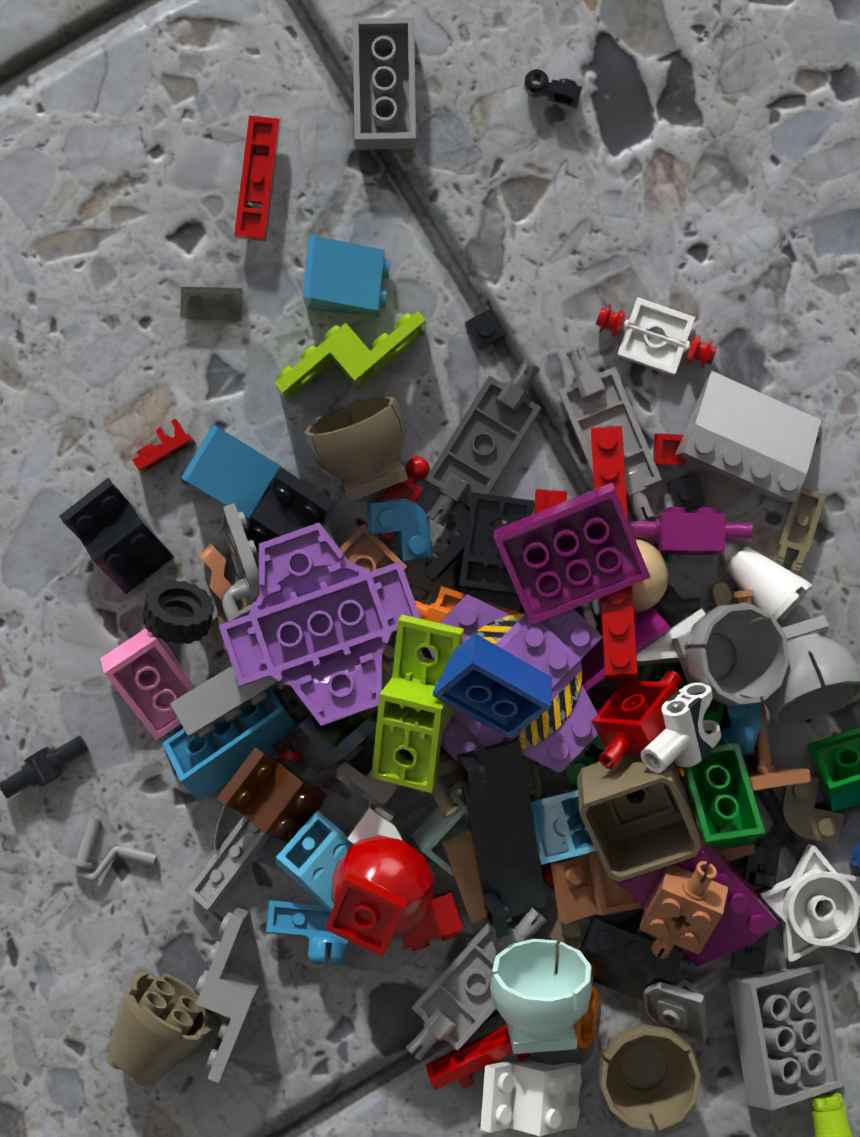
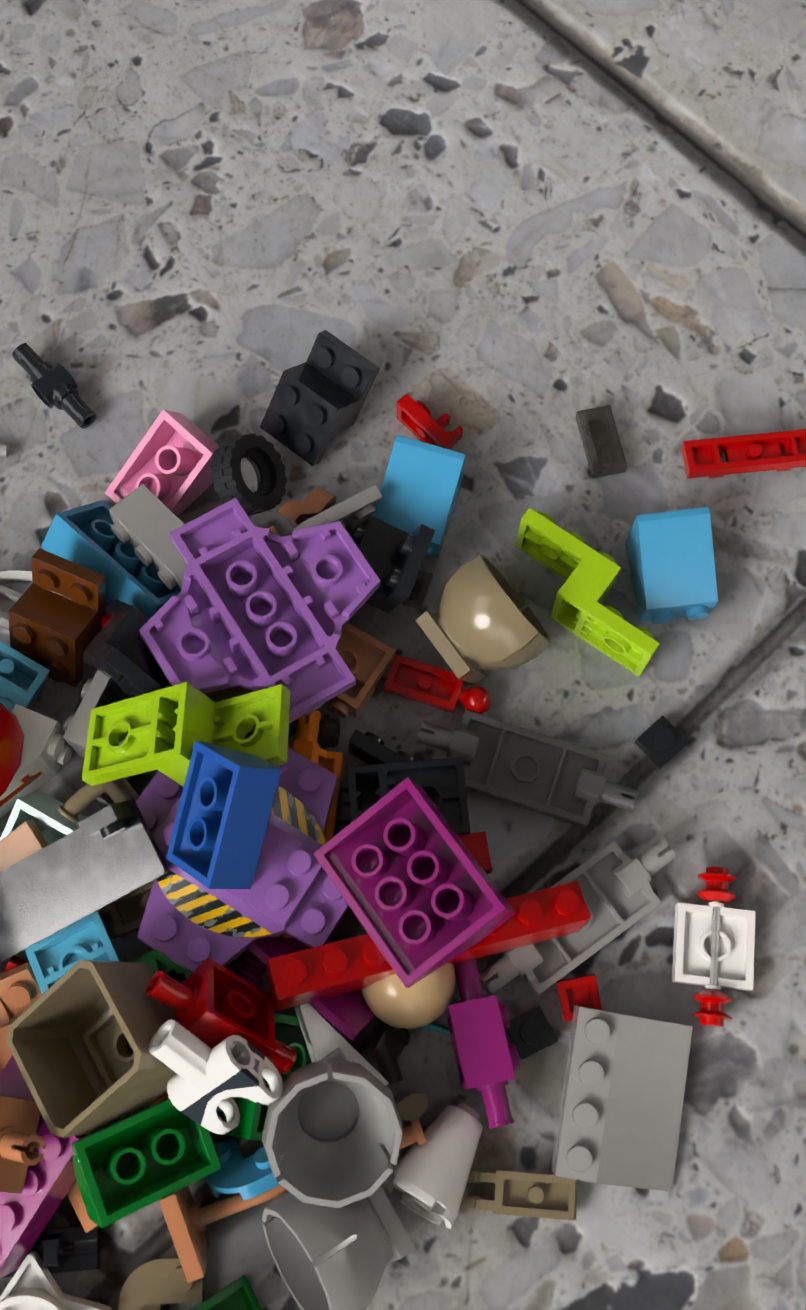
camera: 75 degrees right, 15 degrees down
dark azure plate [367,498,431,561] -> none

